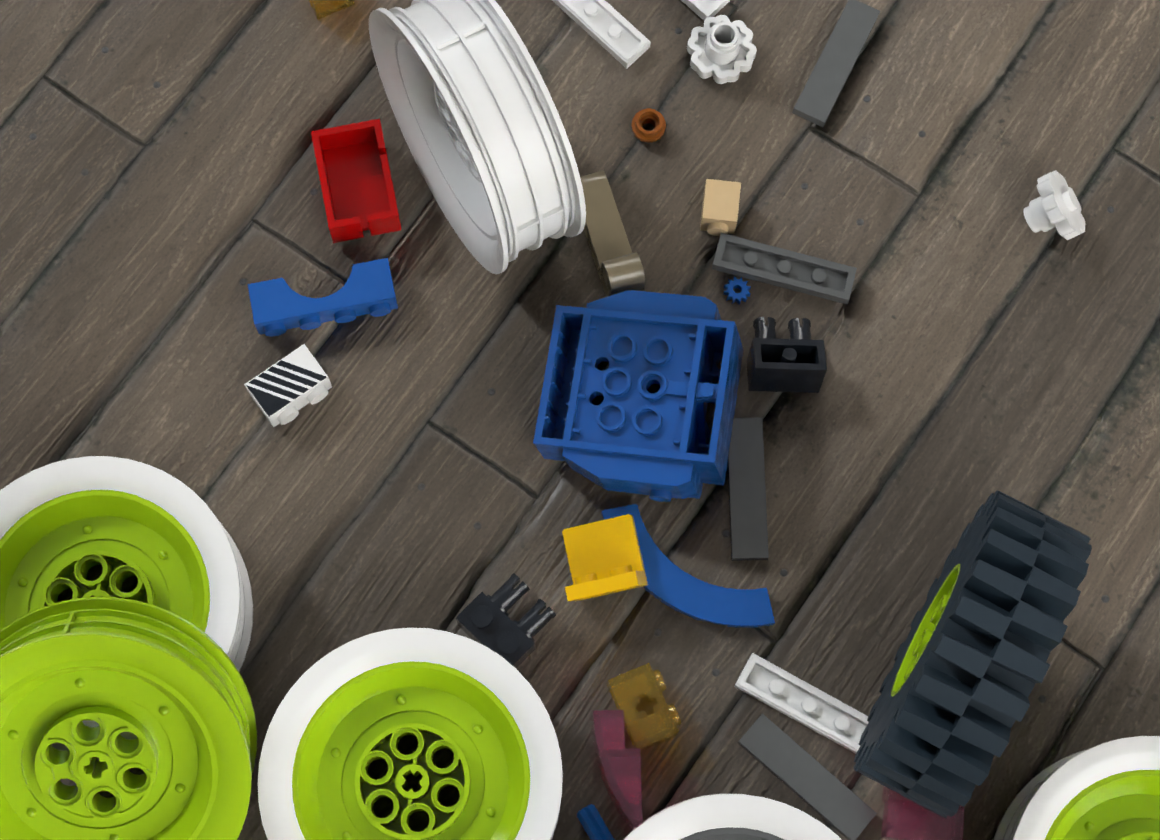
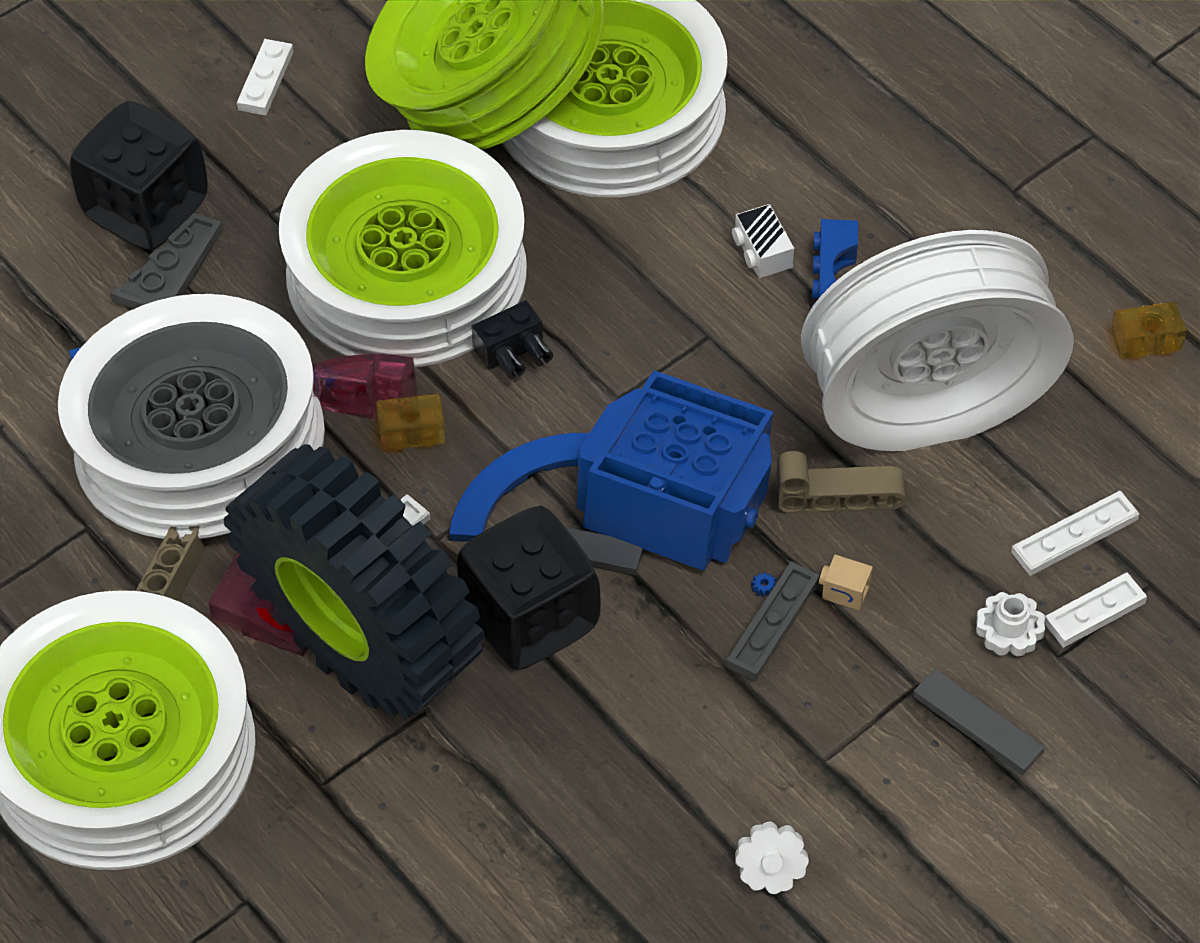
camera: 110 degrees right, 20 degrees down
yellow bracket [562,514,648,601] -> none
dark orange plate [631,108,666,142] -> none
black brick [746,317,827,393] -> none
none -> black piece [457,505,601,670]

